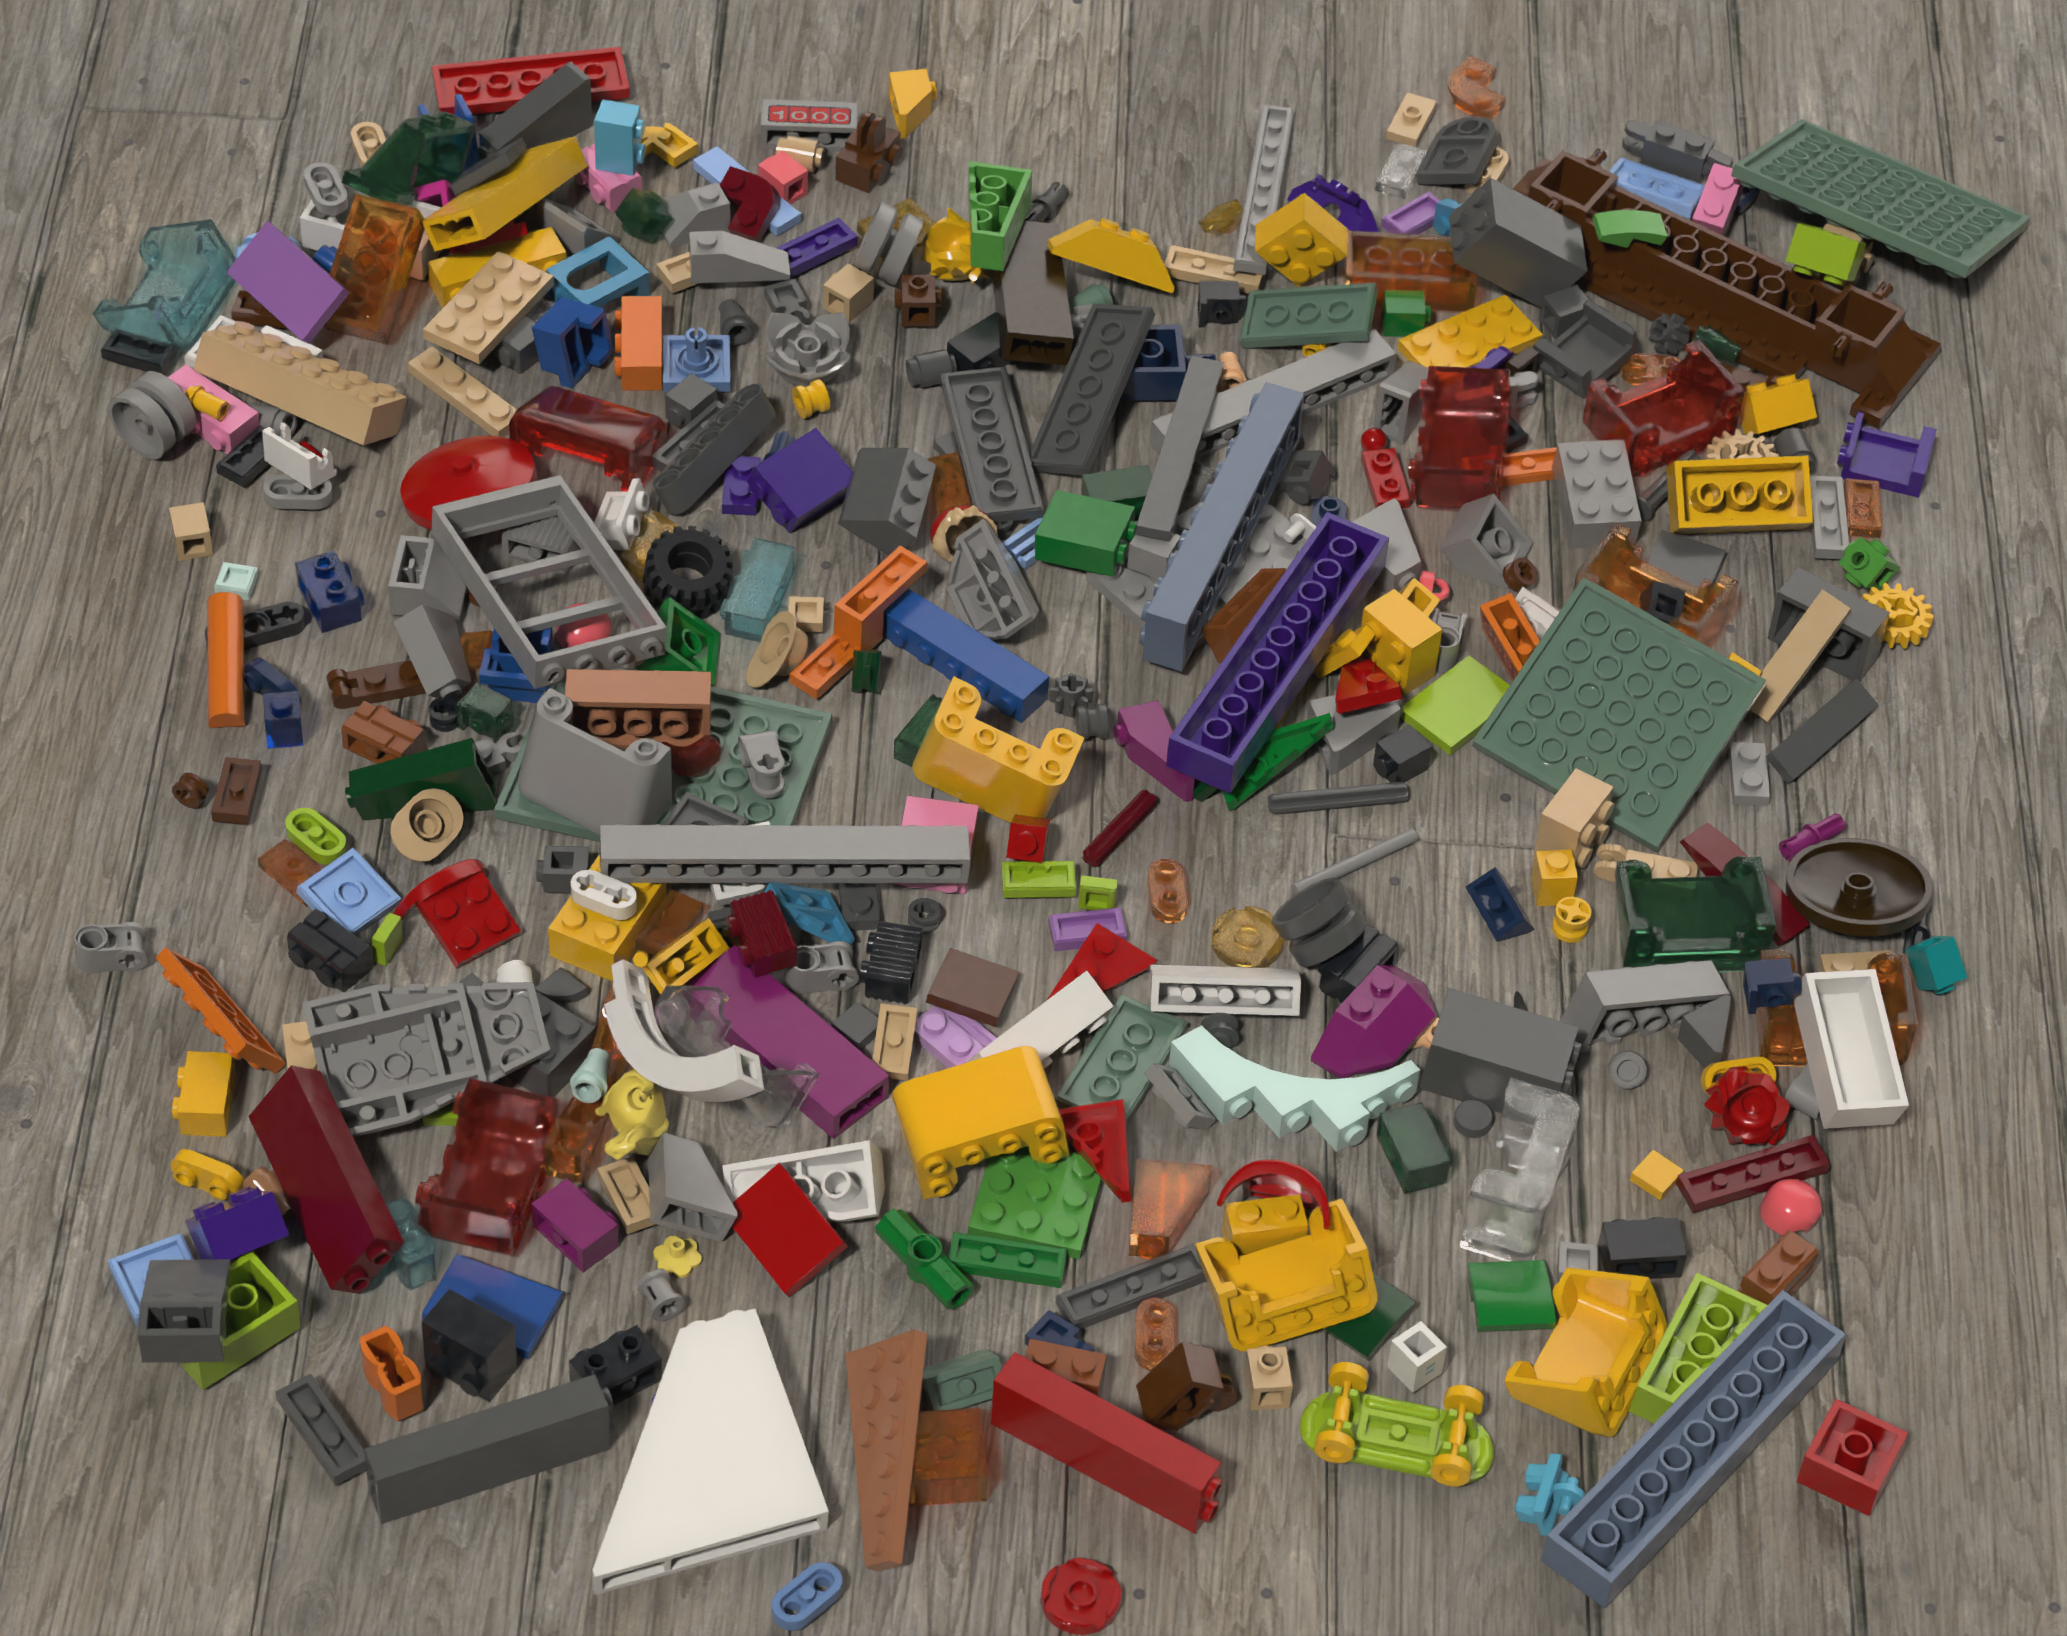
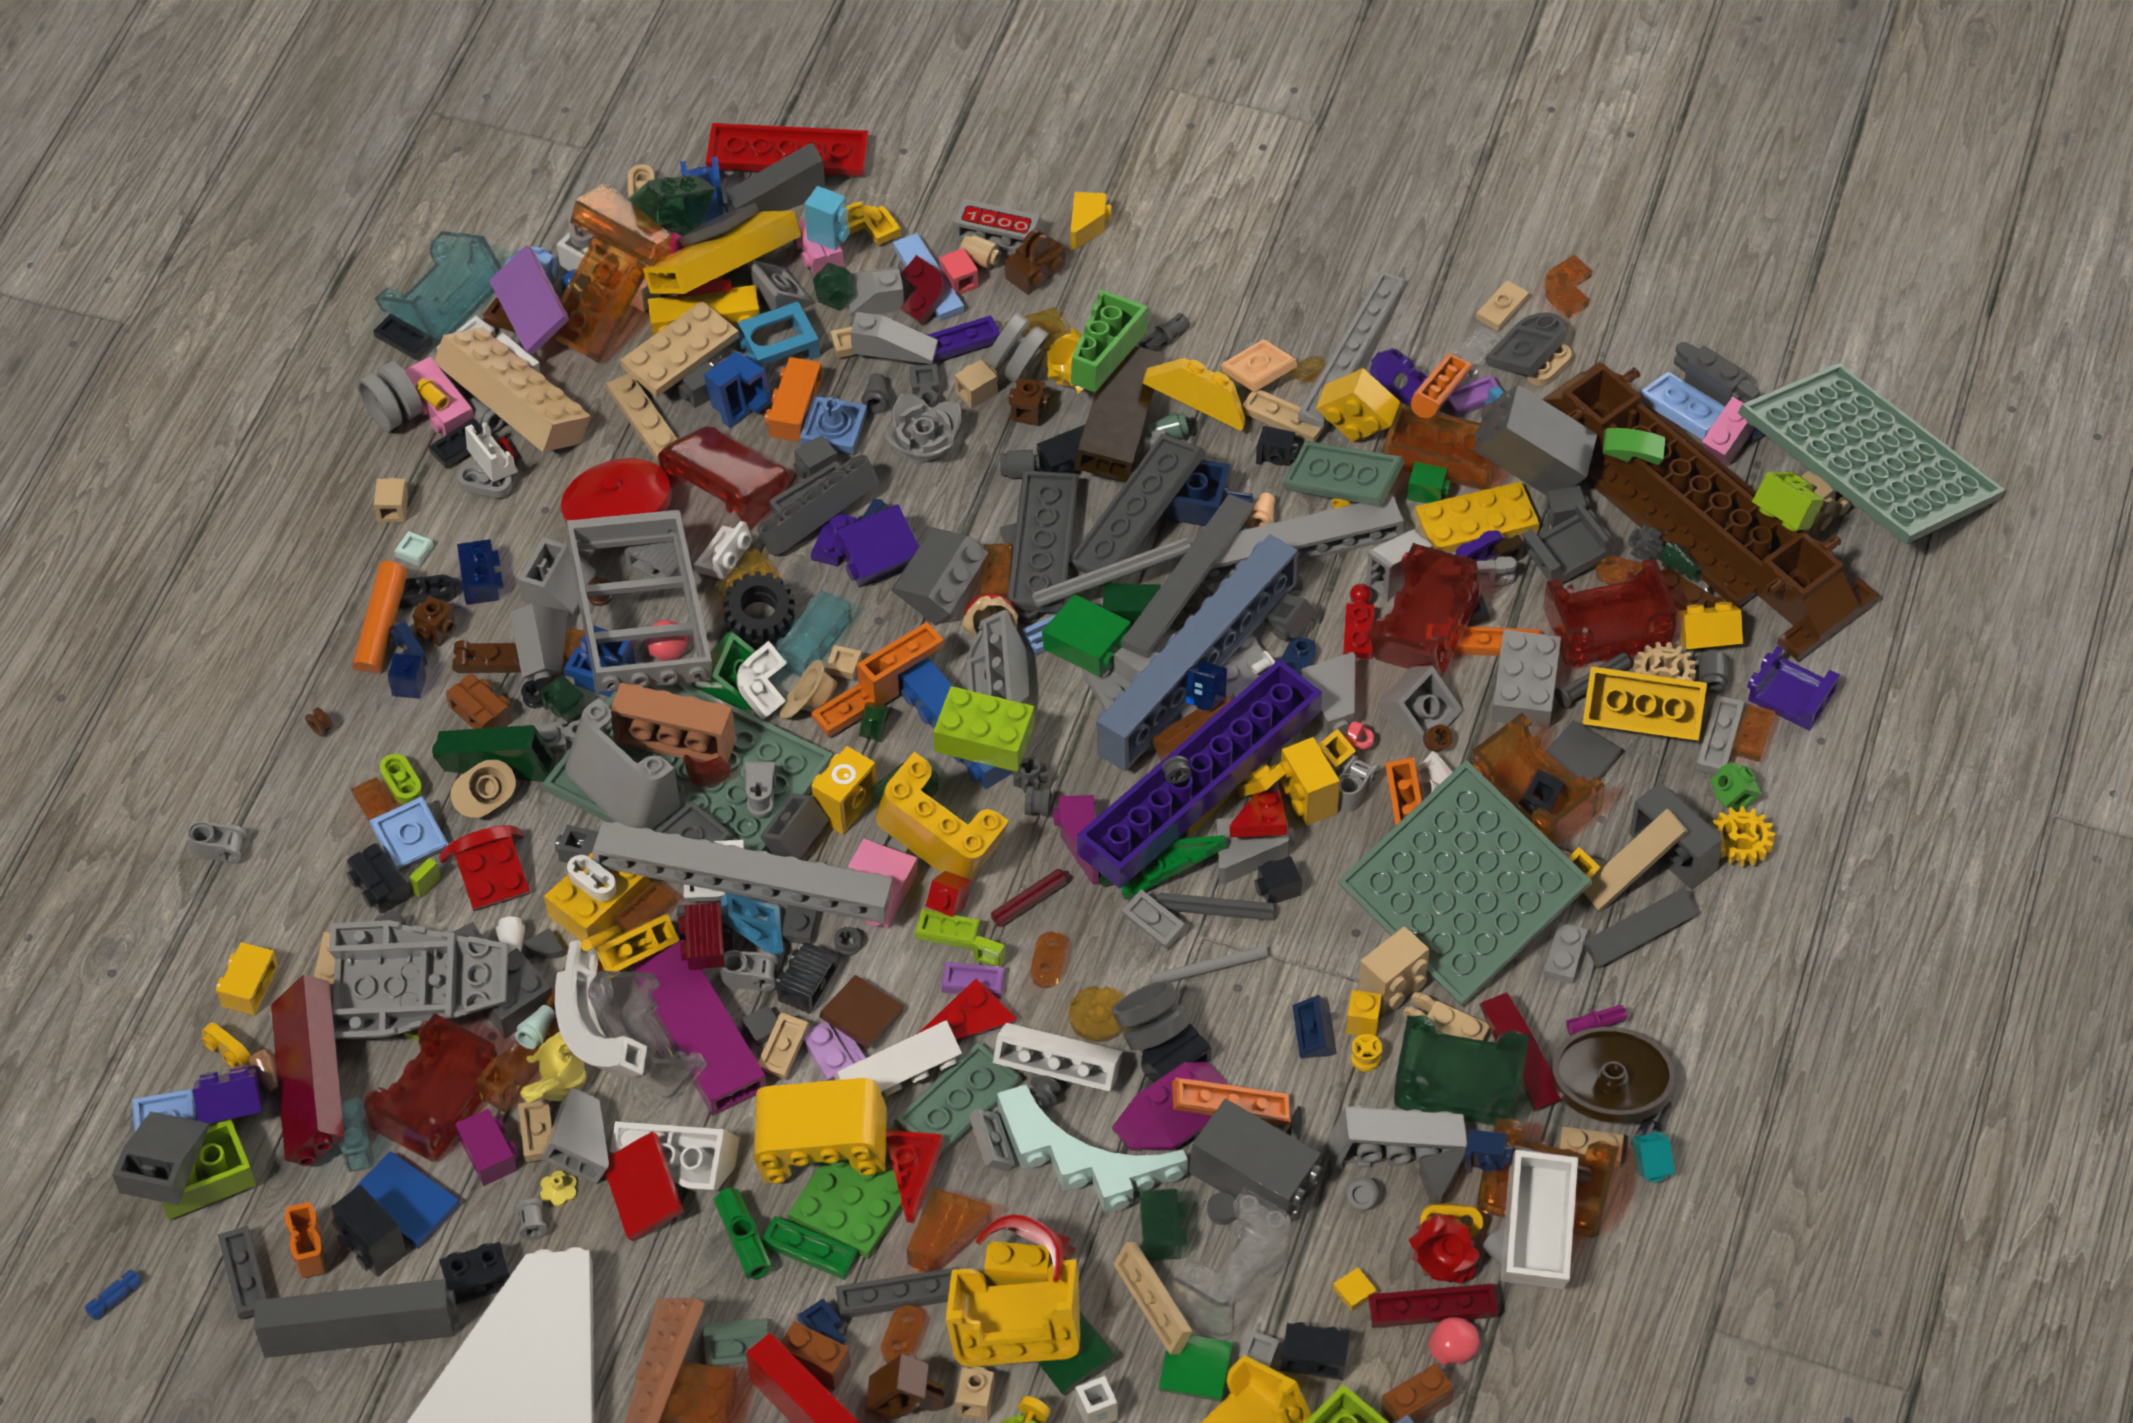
camera: 20 degrees right, 5 degrees up
orange plate [156,947,286,1074] -> none
reddish brown plate [211,757,262,825] -> none
yellow wheel [792,379,830,419] -> none
lime tile [1399,655,1510,755] -> none
none -> blue axle [85,1269,142,1320]
none -> reddish brown brick [412,595,456,647]
none -> clear orange slope [570,182,672,267]
none -> white plate [737,641,787,720]
none -> dark grey brick [760,793,829,860]
none -> yellow brick [811,746,878,835]
none -> lime brick [933,686,1035,772]
none -> light grey axle [1032,538,1191,608]
none -> tan plate [1113,1242,1193,1355]
none -> light grey plate [1122,889,1187,949]
none -> dark grey bush [1162,756,1191,784]
none -> orange tile [1172,1077,1291,1126]
none -> clear blue brick [1185,661,1227,710]
none -> light nougat tile [1221,339,1298,392]
none -> orange brick [1411,353,1472,418]

